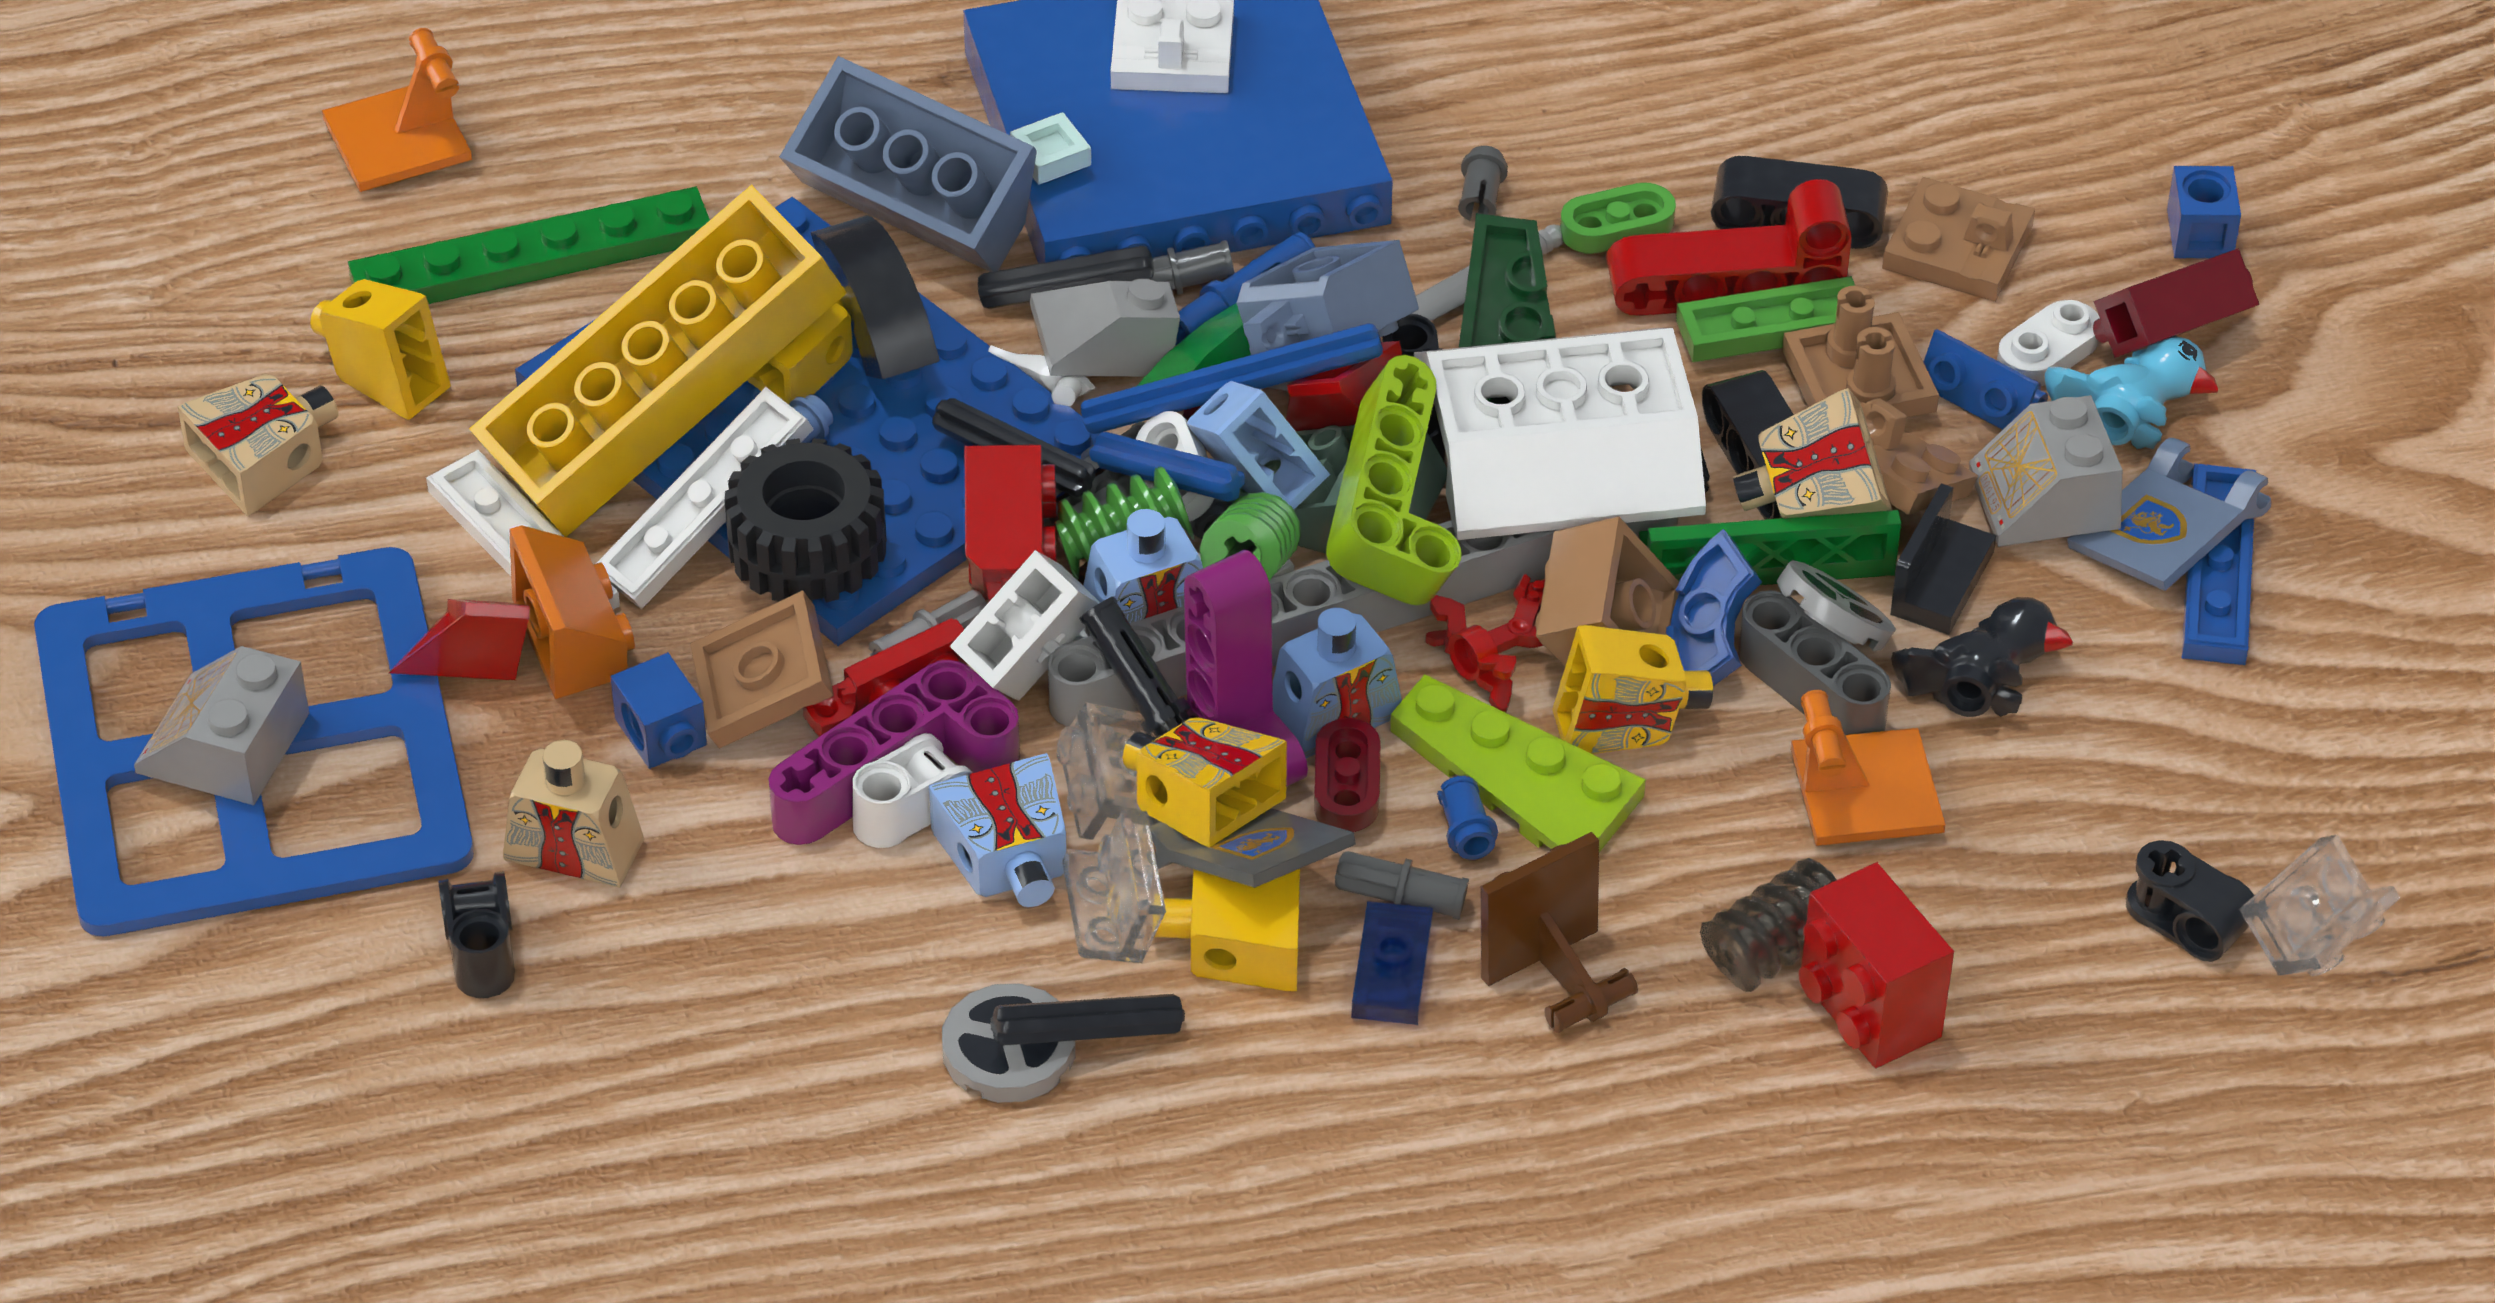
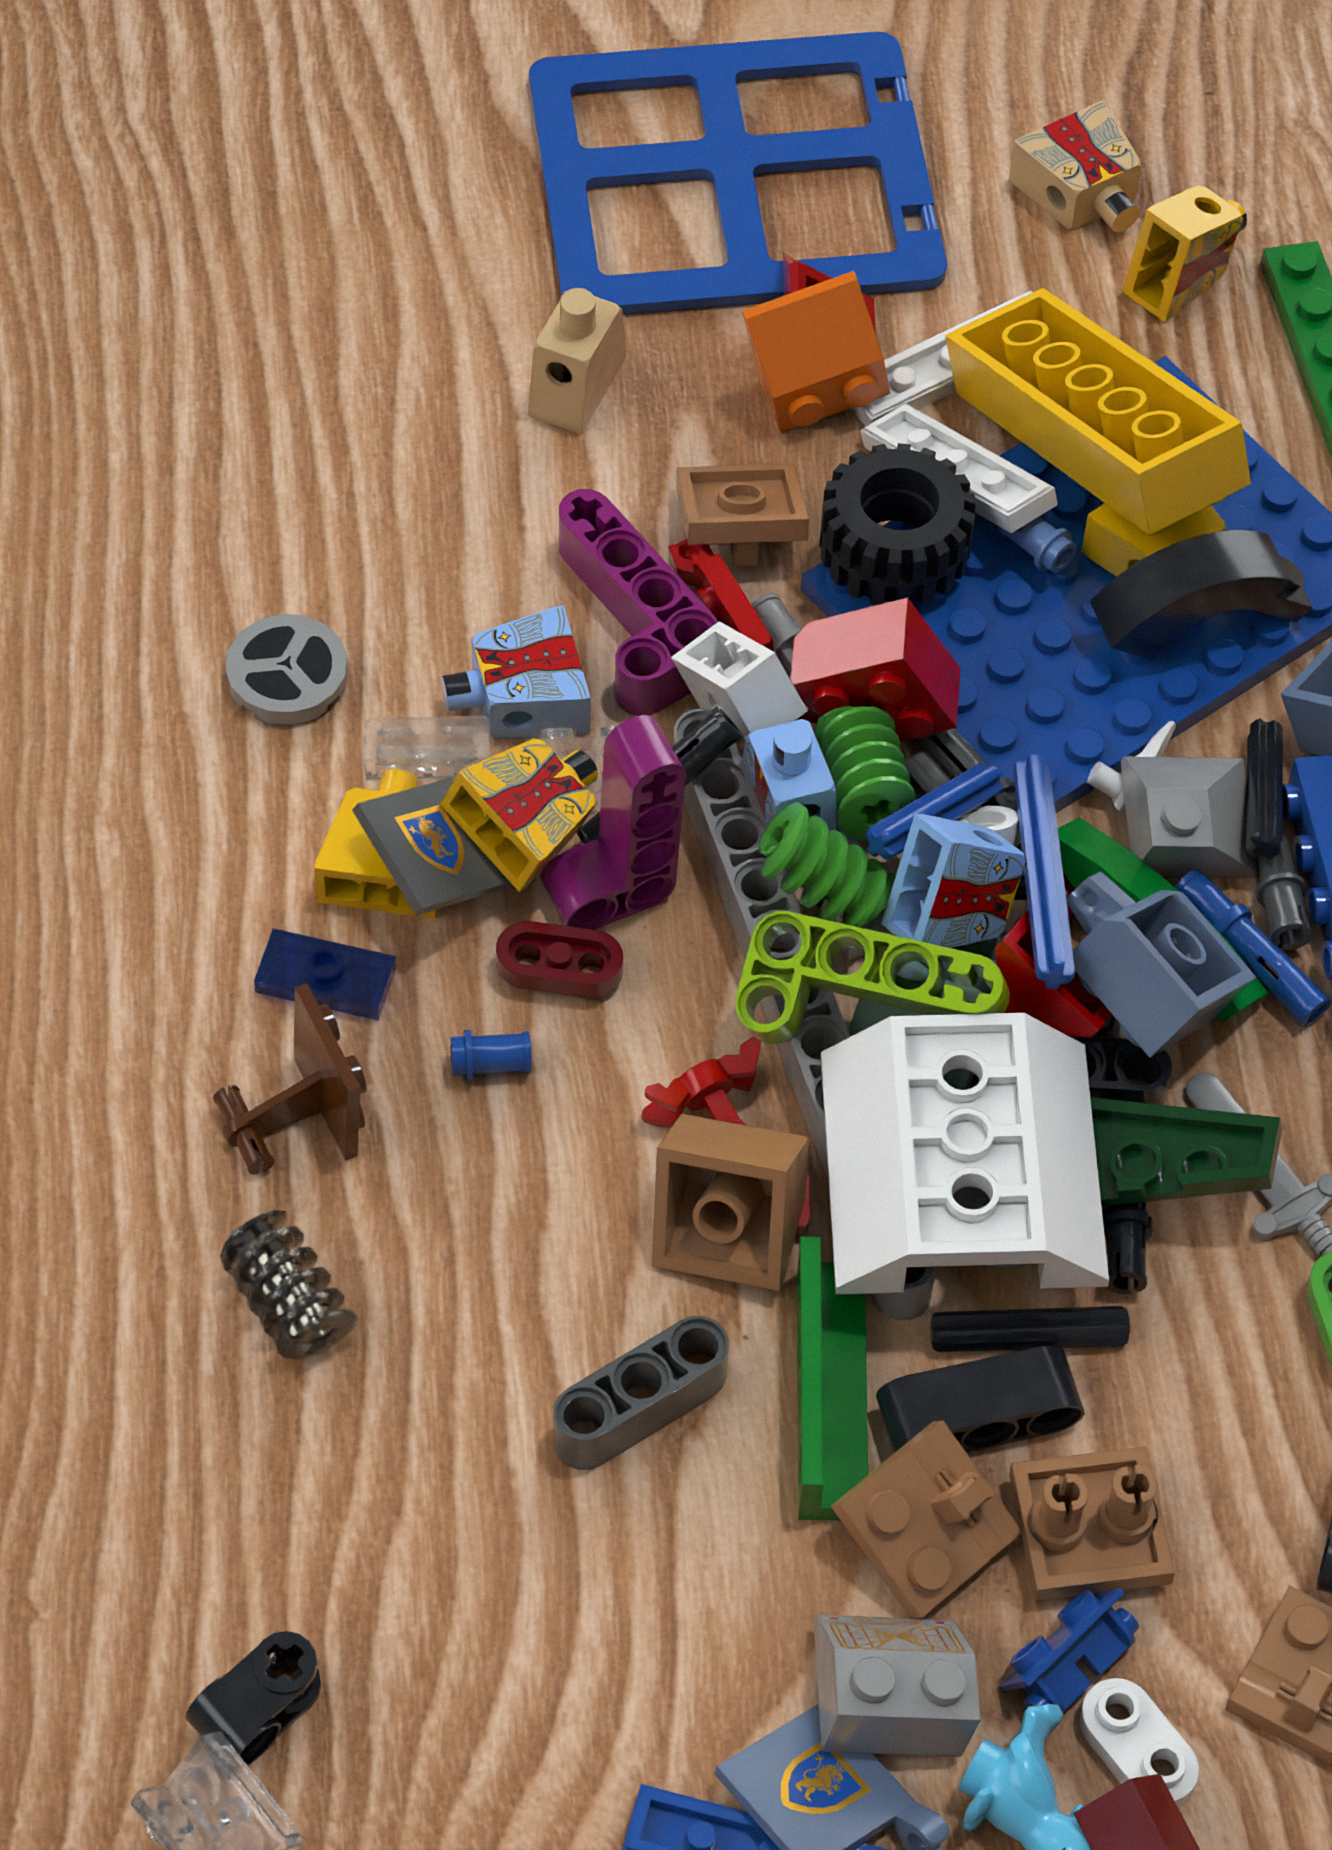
camera: 95 degrees right, 10 degrees up
light grey slope [134,646,309,805] -> none
black piece [438,871,515,998] -> none
blue brick [610,652,707,769] -> none
white piece [853,733,973,848] -> none
black axle [932,398,1096,497] -> none
black axle [990,994,1185,1046] -> none
medium blue torso [1273,608,1402,758] -> none
dark grey axle [1335,851,1469,920] -> none
lime wing [1390,674,1646,852] -> none
yellow torso [1552,625,1713,754] -> none
red beam [1606,179,1852,316] -> none
blue tile [1666,529,1762,686] -> none
bright green plate [1676,276,1855,362] -> none
torso [1733,388,1892,518] -> none
light grey tile [1777,560,1896,651] -> none
orange plate [1791,690,1946,846] -> none
red brick [1799,862,1954,1069] -> none
black panel [1890,483,1996,635] -> none
black animal [1891,597,2073,717] -> none

